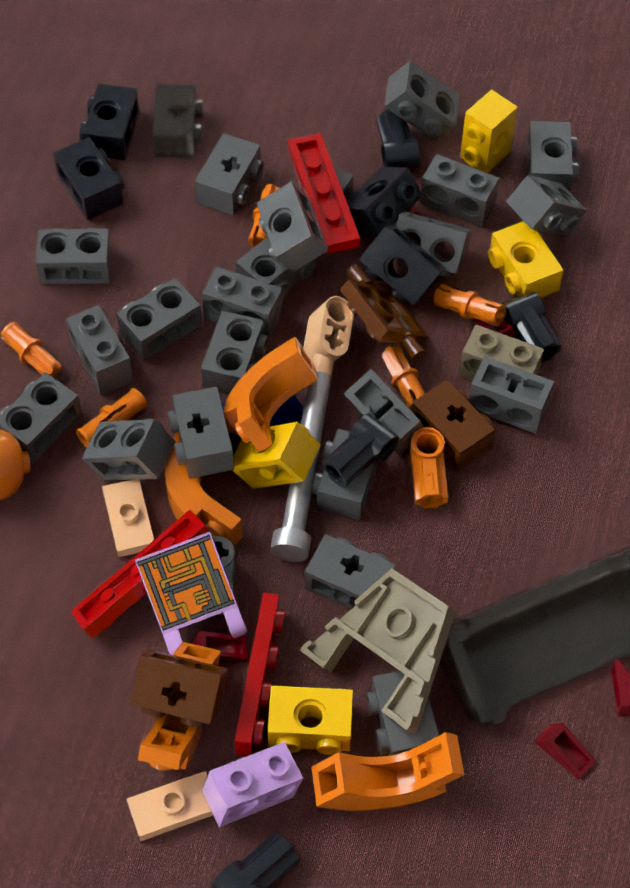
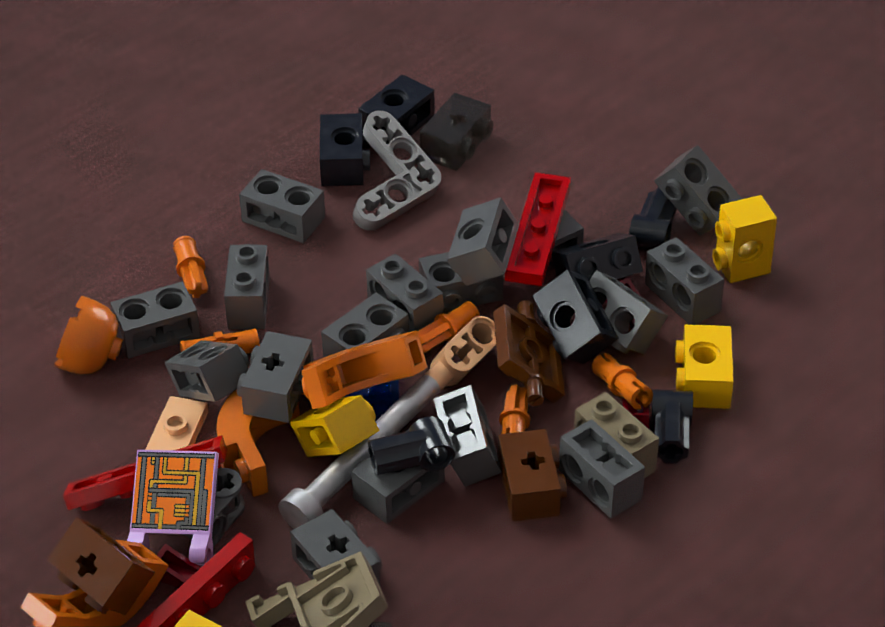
camera: 30 degrees right, 15 degrees down
dark grey brick [116,278,202,361] -> none
dark grey brick [195,133,264,216] -> none
orange piece [409,427,448,509] -> none
dark grey brick [506,175,587,236] -> none
dark grey brick [527,121,578,192] -> none
none -> light grey beam [352,110,441,230]
none -> orange axle [418,301,480,353]

